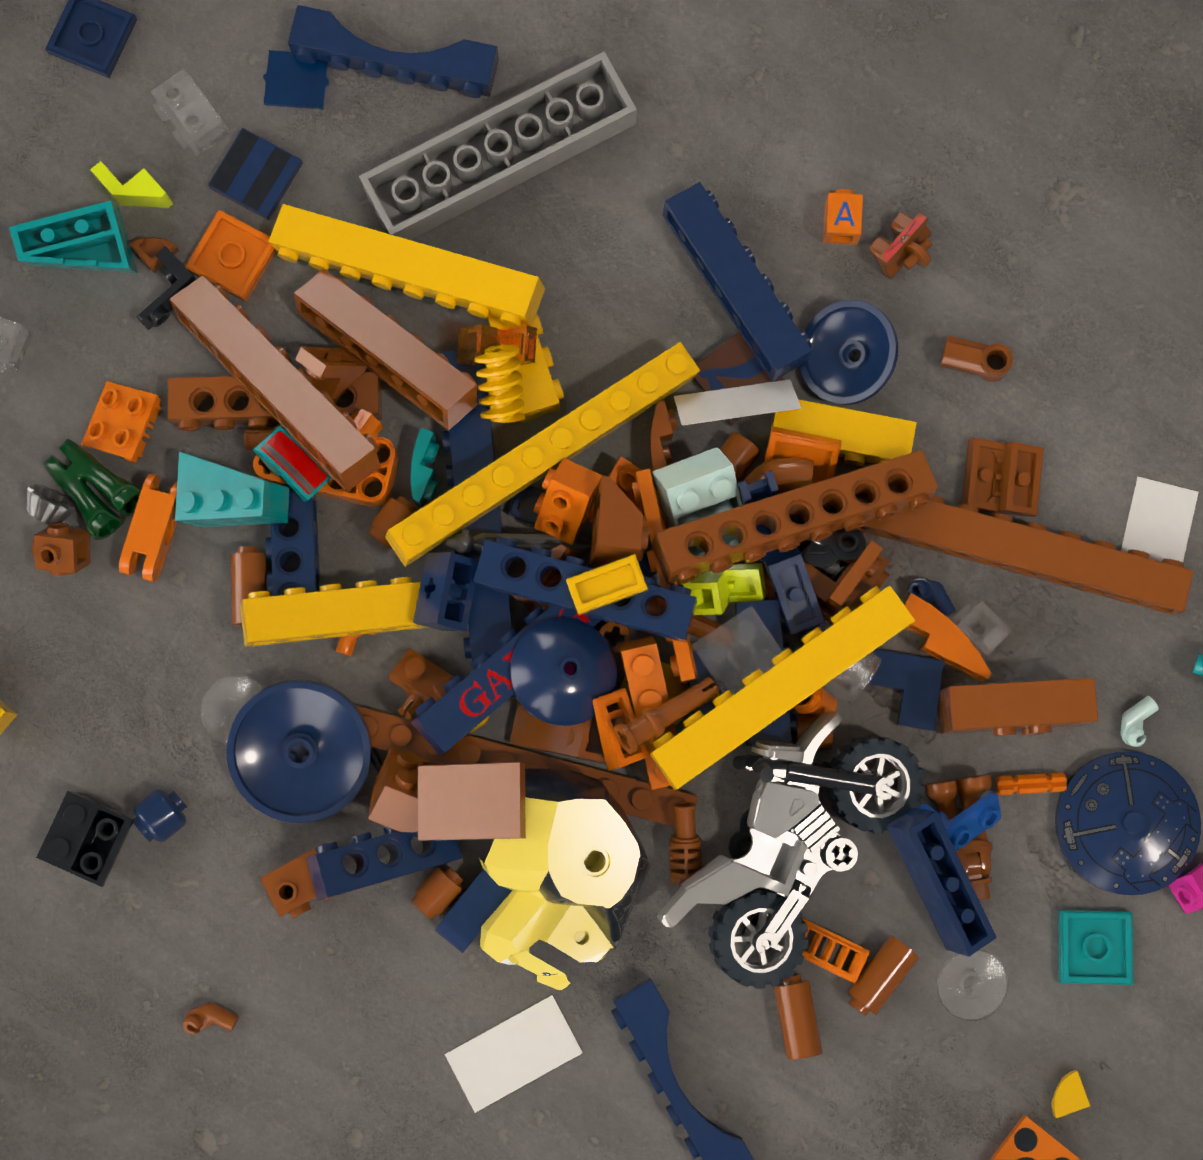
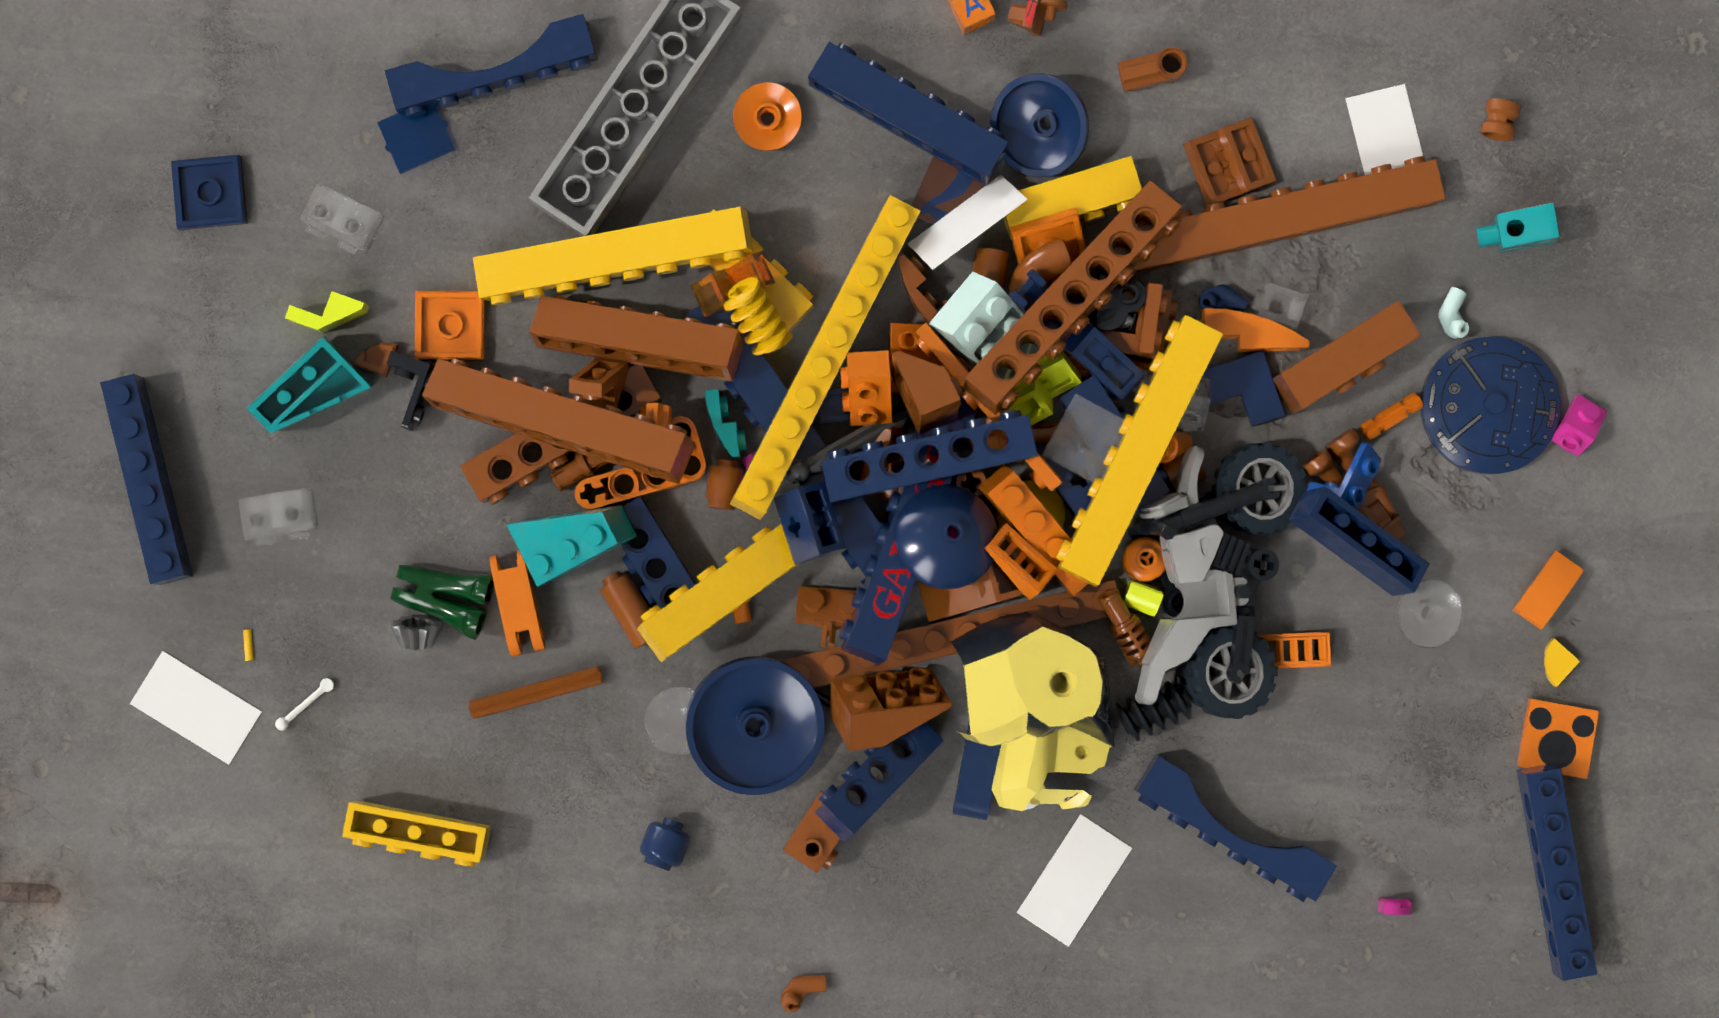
camera: 30 degrees left, 5 degrees up
dark orange brick [31,523,91,576] -> none
black slope [36,791,134,887] -> none
orange hinge [81,381,162,464] -> none
tile [208,127,303,221] -> none
slope [253,426,332,502] -> none
dark orange brick [411,866,464,920] -> none
tile [418,762,526,841] -> none
yellow tile [566,554,648,615] -> none
dark orange pin [614,677,720,754] -> none
dark orange brick [773,974,823,1060] -> none
dark orange brick [847,935,920,1016] -> none
teal tile [1058,910,1134,985] -> none
none -> dark orange axle [469,666,603,719]
none -> orange dish [733,82,802,151]
none -> black piece [1115,676,1192,742]
none -> orange head [1121,537,1166,582]
none -> neon yellow brick [1123,579,1164,617]
none -> orange slope [1513,550,1584,630]

